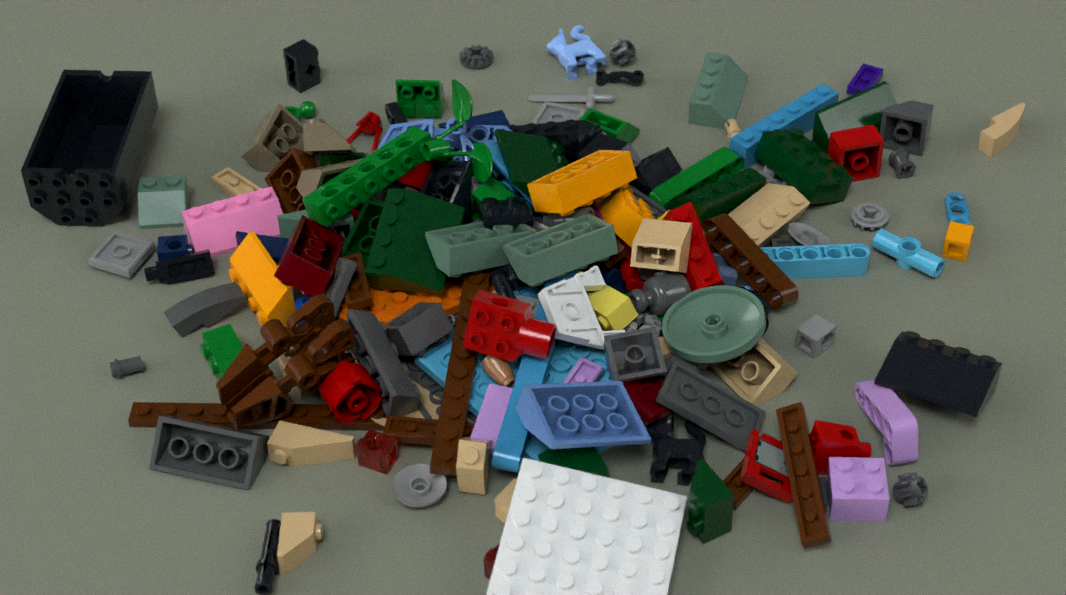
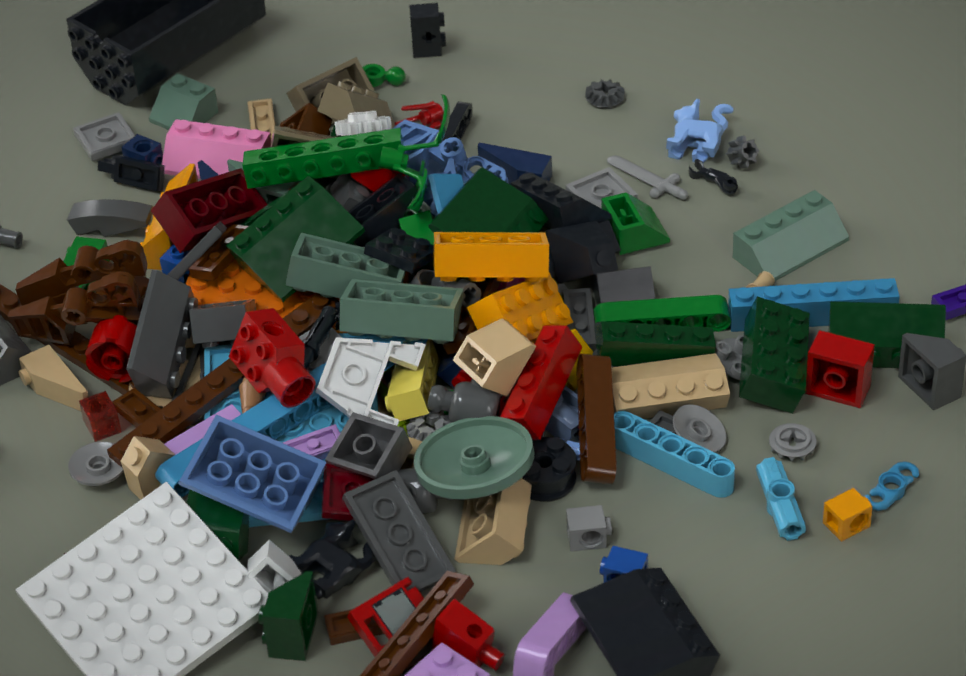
camera: 40 degrees right, 0 degrees up
green slope [395,80,444,119] -> none
dark grey bush [889,149,916,179] -> none
none -> white slope [246,540,301,593]
none -> white gear [335,111,392,136]
none -> blue brick [599,546,648,582]

